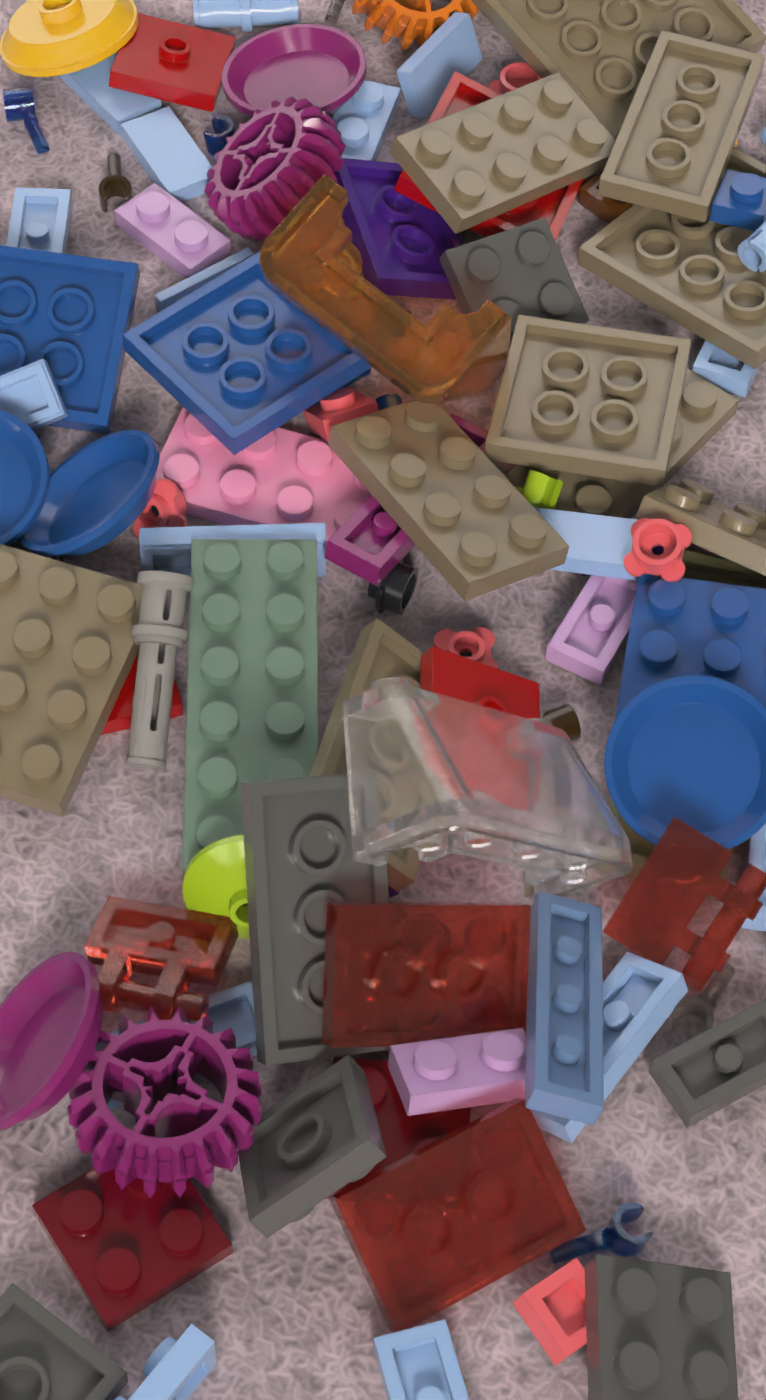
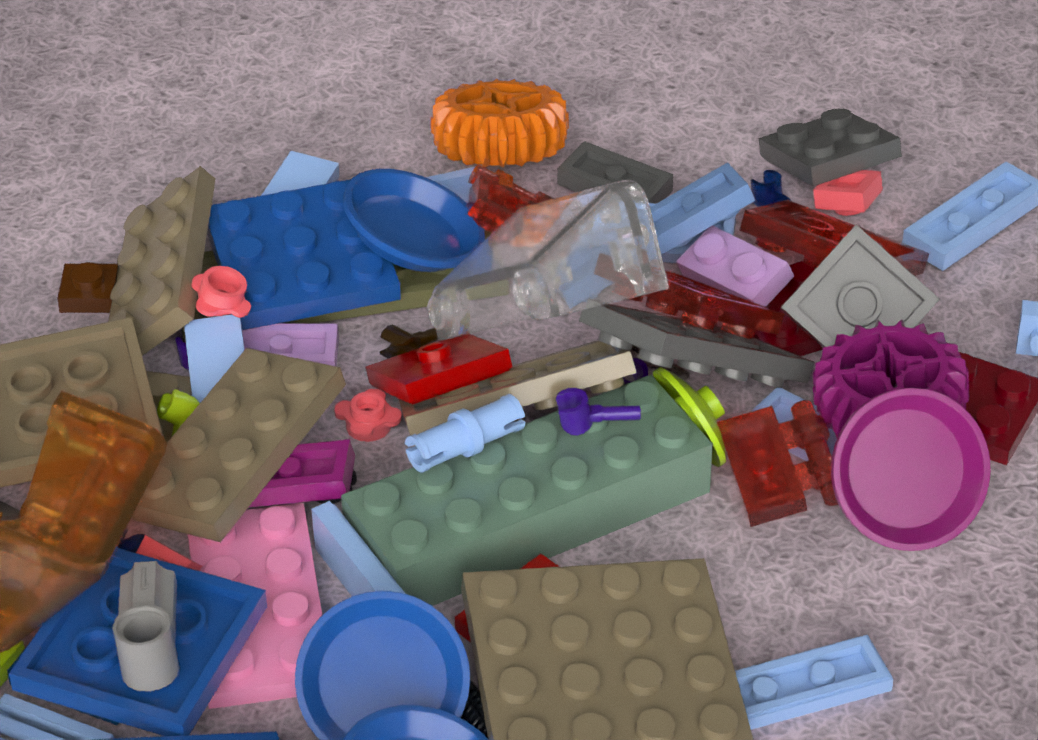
camera: 115 degrees left, 15 degrees down
light grey pin [125,570,194,769] -> none
none -> light grey piece [113,561,179,692]
none -> light blue pin [405,394,526,473]
none -> dark purple hand [556,388,641,436]

